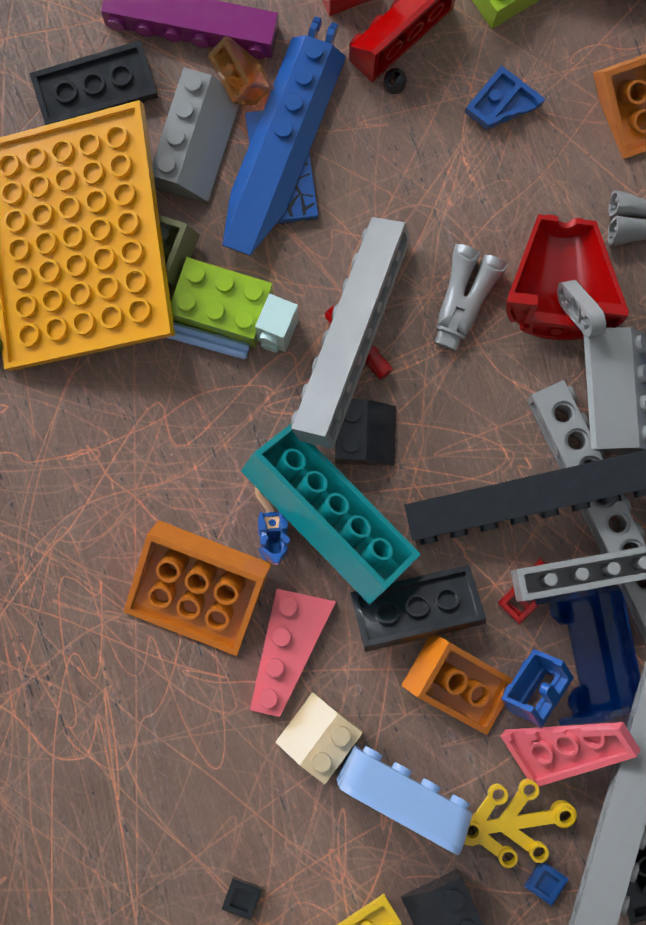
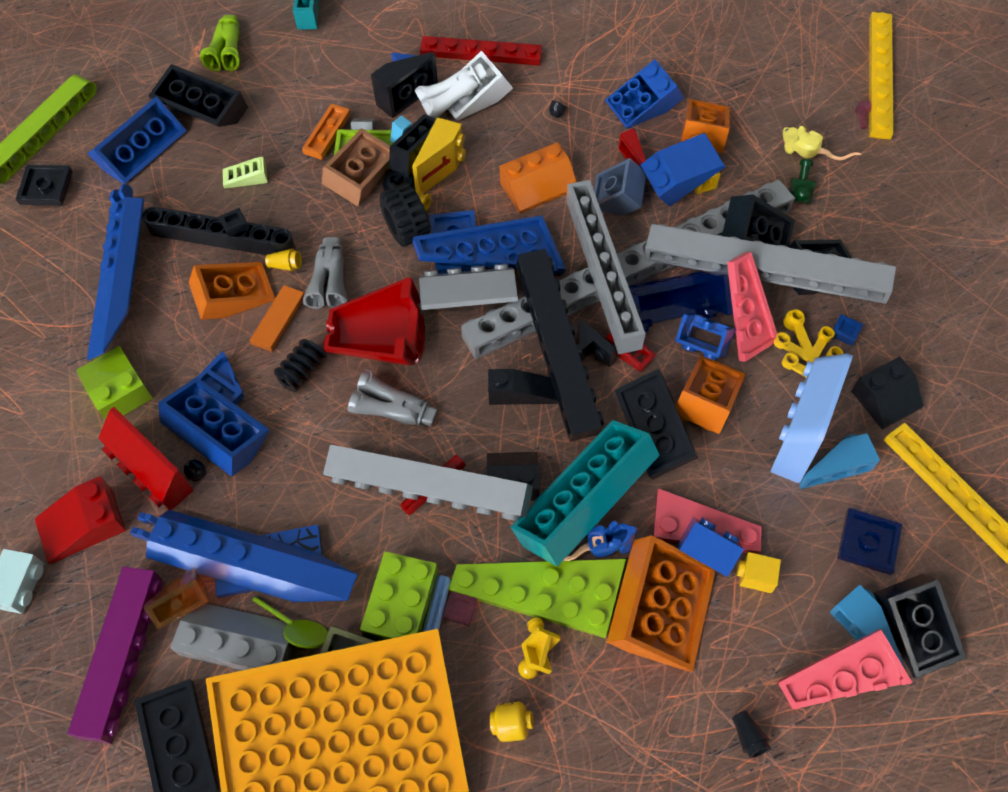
camera: 90 degrees left, 20 degrees down
black tile [221,876,262,920] -> none
light aqua brick [255,293,299,353] -> none
tan slope [275,692,363,785] -> none
light grey beam [557,280,606,337] -> none
none -> blue slope [158,377,269,477]
none -> orange tile [250,285,304,352]
none -> lime piece [252,597,328,649]
none -> black piece [274,339,328,392]
none -> clear pink tile [443,591,477,627]
none -> lime wing [448,559,626,638]
none -> black slope [488,369,558,405]
none -> yellow head [490,701,534,742]
none -> yellow piece [518,618,561,680]
none -> black slope [578,320,617,367]
none -> blue brick [677,517,744,577]
none -> black cone [732,711,771,759]
none -> yellow brick [736,552,781,593]
none -> coral wing [777,629,912,709]
none -> dark azure slope [799,433,880,489]
none -> dark azure slope [830,585,905,668]
none -> clear blue plate [837,508,902,575]
none -> black slope [873,574,966,679]

